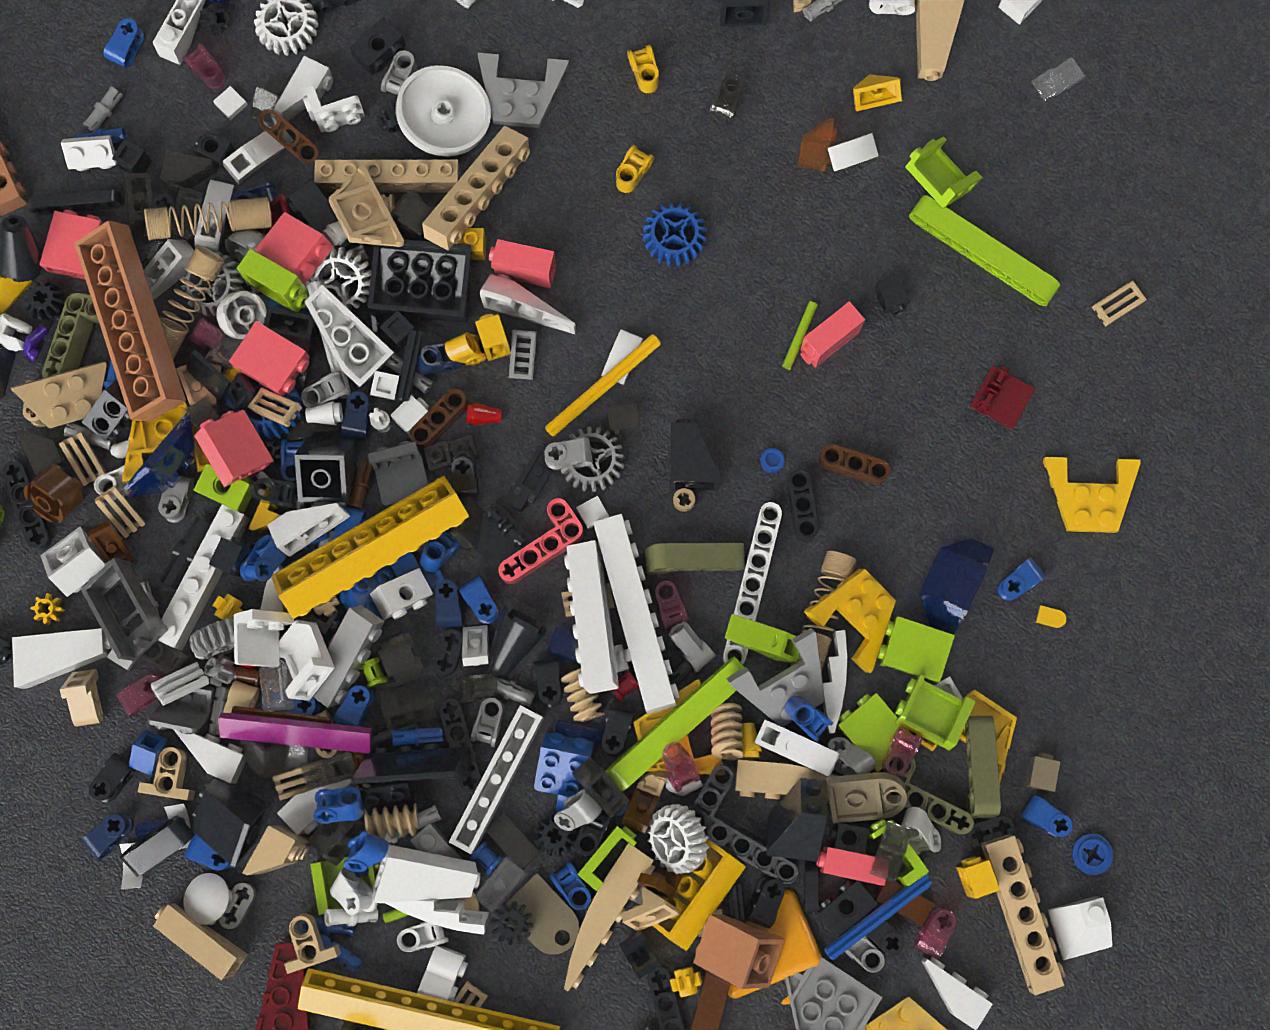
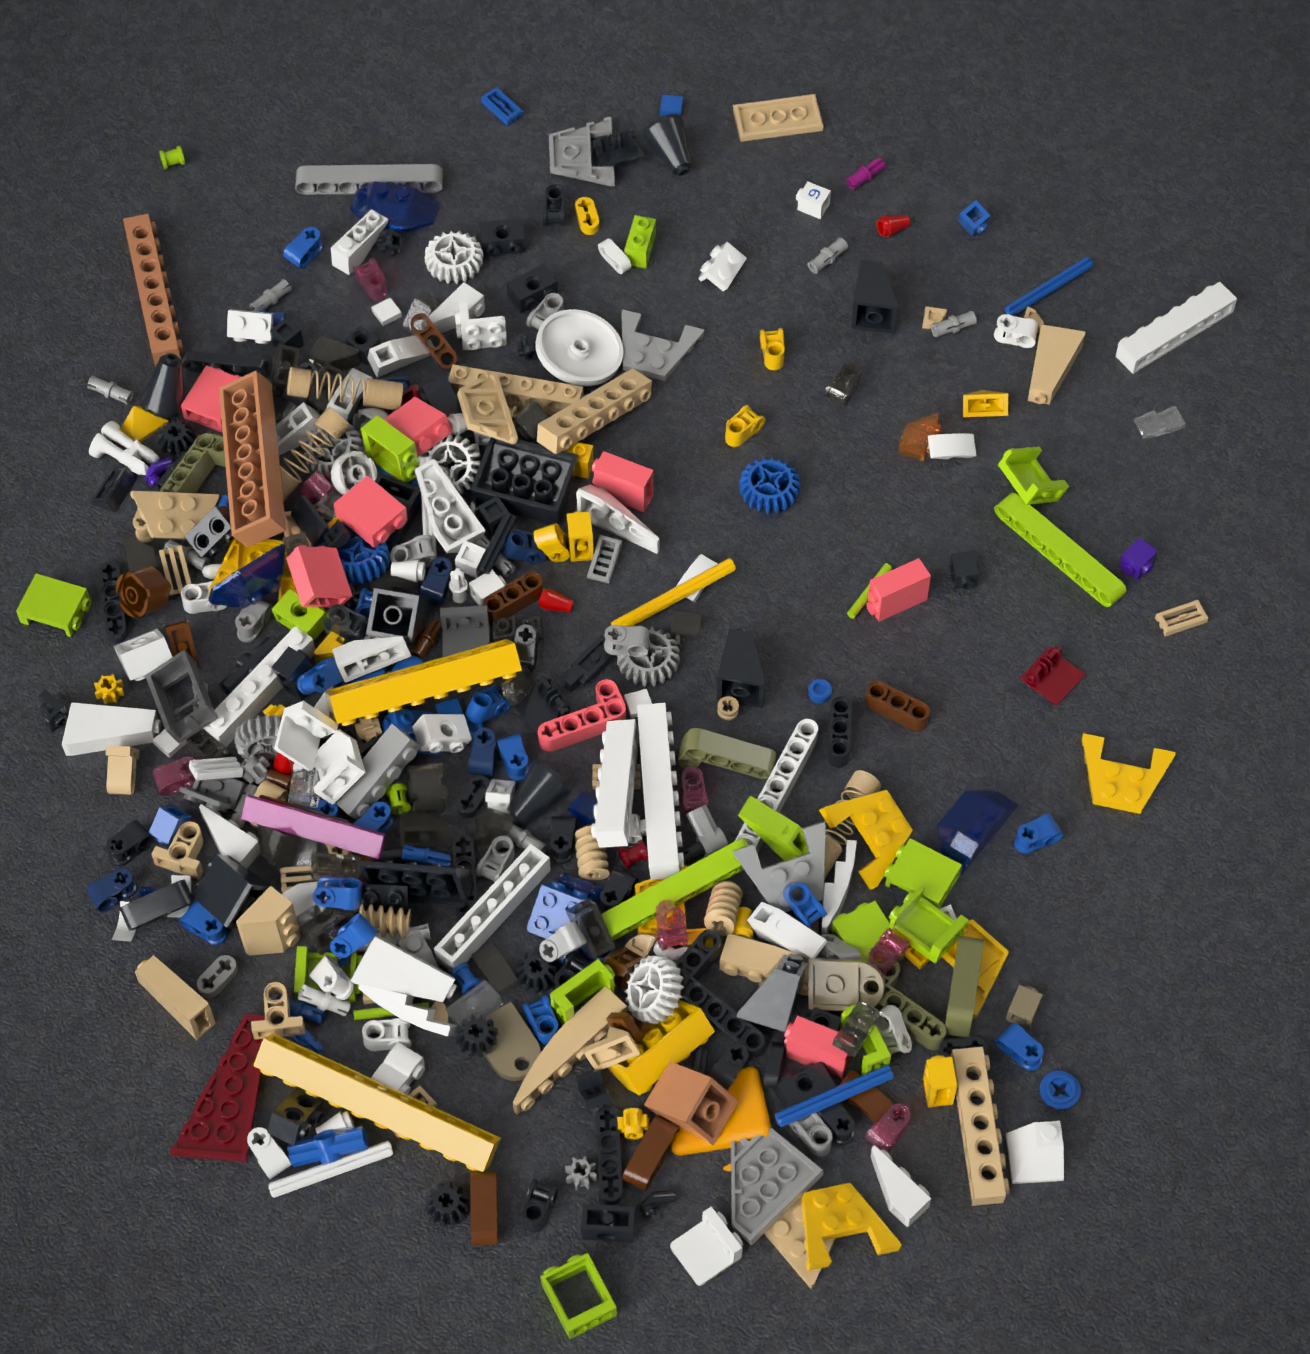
camera: 10 degrees right, 20 degrees down
tan tile [94,485,145,538] -> none
white dish [184,873,233,925] -> none
tan tile [248,387,302,427] -> none
yellow piece [1036,605,1066,628] -> none
none -> dark purple brick [1119,538,1157,580]

